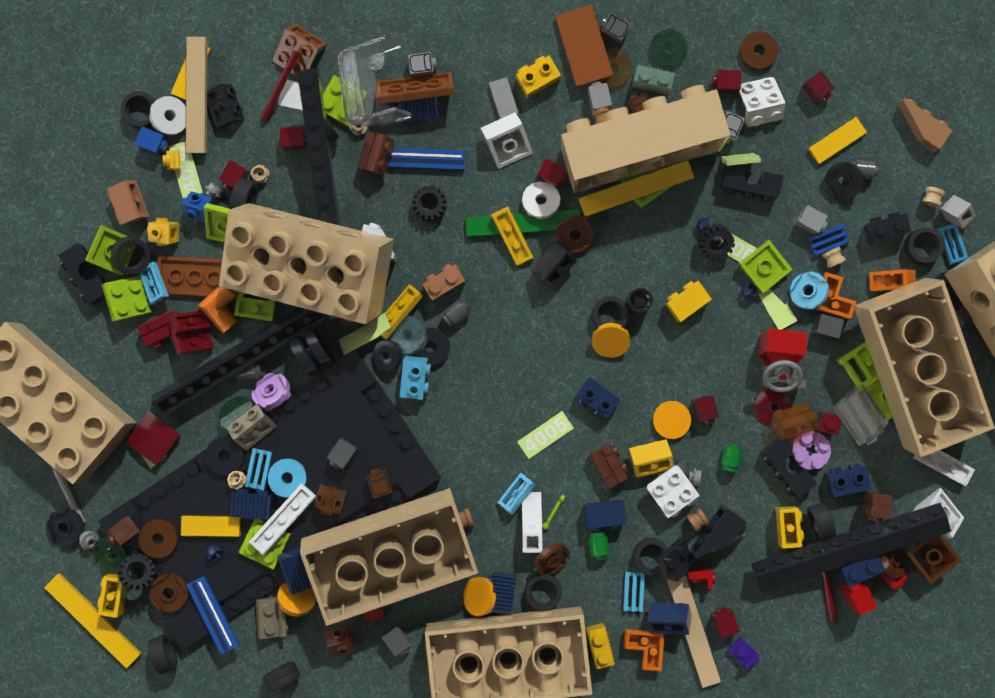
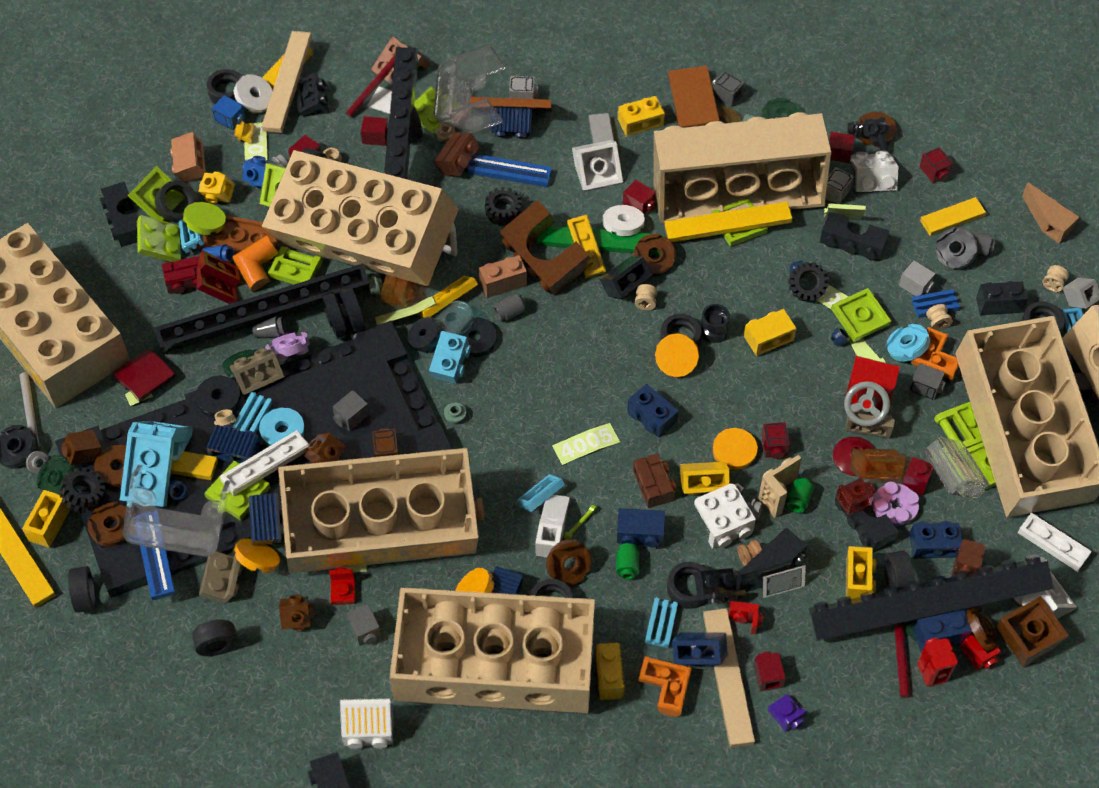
camera: 15 degrees right, 30 degrees down
none -> medium azure bracket [120,421,193,507]
none -> clear windscreen [123,464,231,556]
none -> lime tile [183,202,226,235]
none -> blue cone [202,244,235,263]
none -> sand green plate [444,403,466,424]
none -> reddish brown arch [499,200,593,296]
none -> tan wheel [635,284,657,310]
none -> tan bracket [758,455,802,518]
none -> clear red brick [836,478,875,515]
none -> black piece [848,117,890,151]

